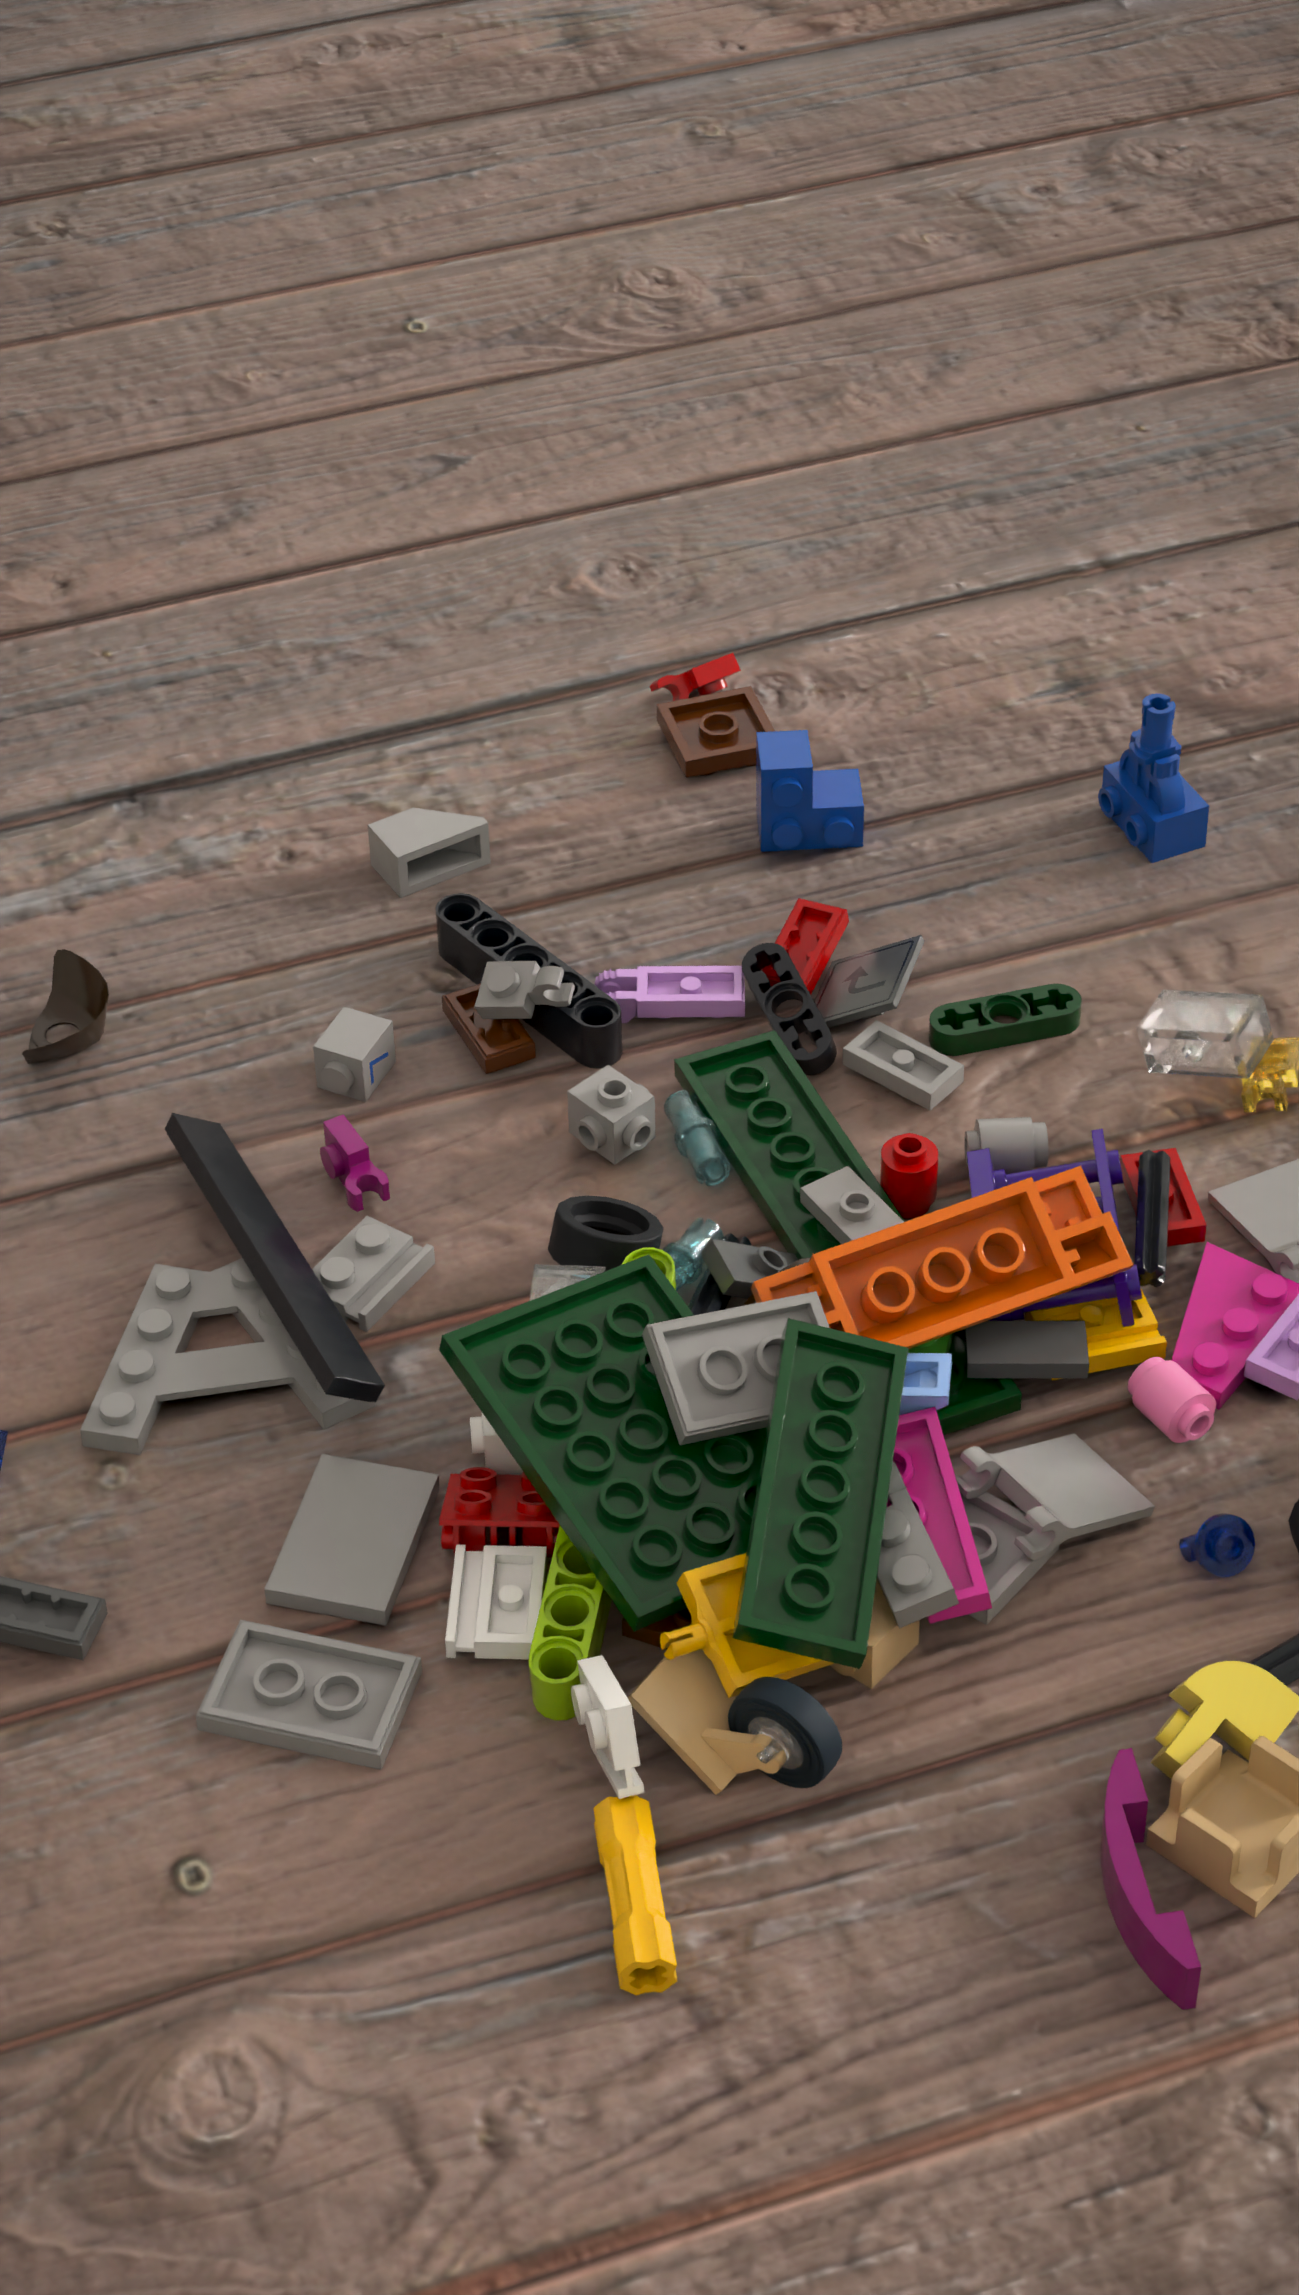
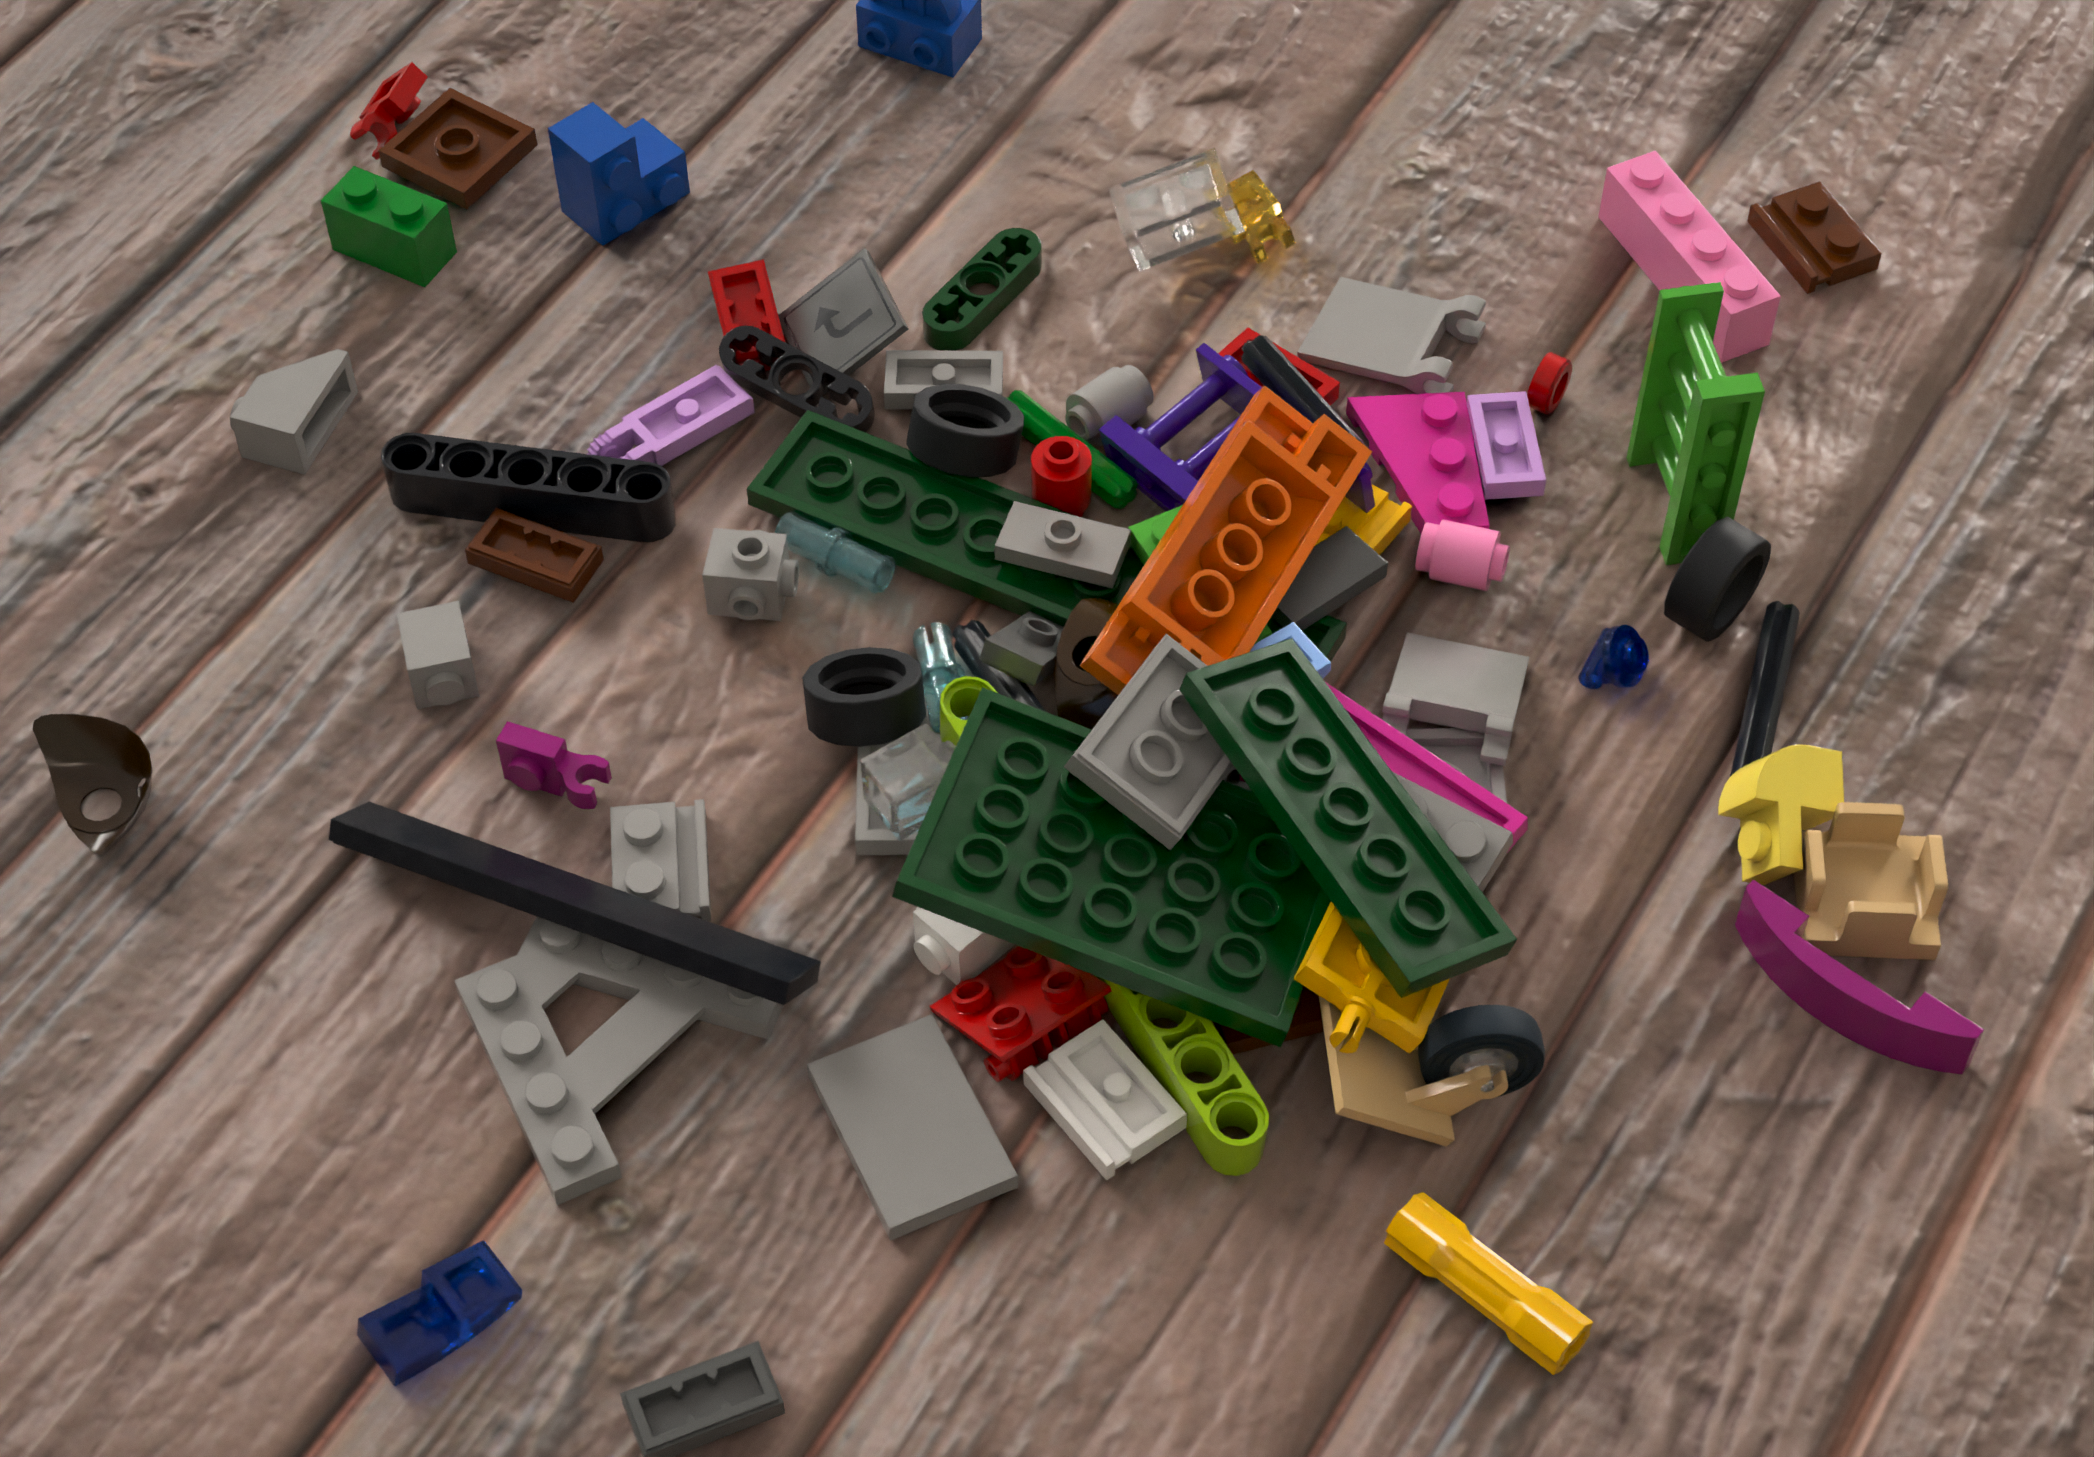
camera: 40 degrees left, 10 degrees up
light grey tile [196,1619,422,1770] -> none
light grey plate [474,961,575,1019] -> none
white plate [571,1655,645,1799] -> none
none -> green brick [321,166,457,288]
none -> black tyre [906,384,1024,477]
none -> green axle [1005,390,1138,509]

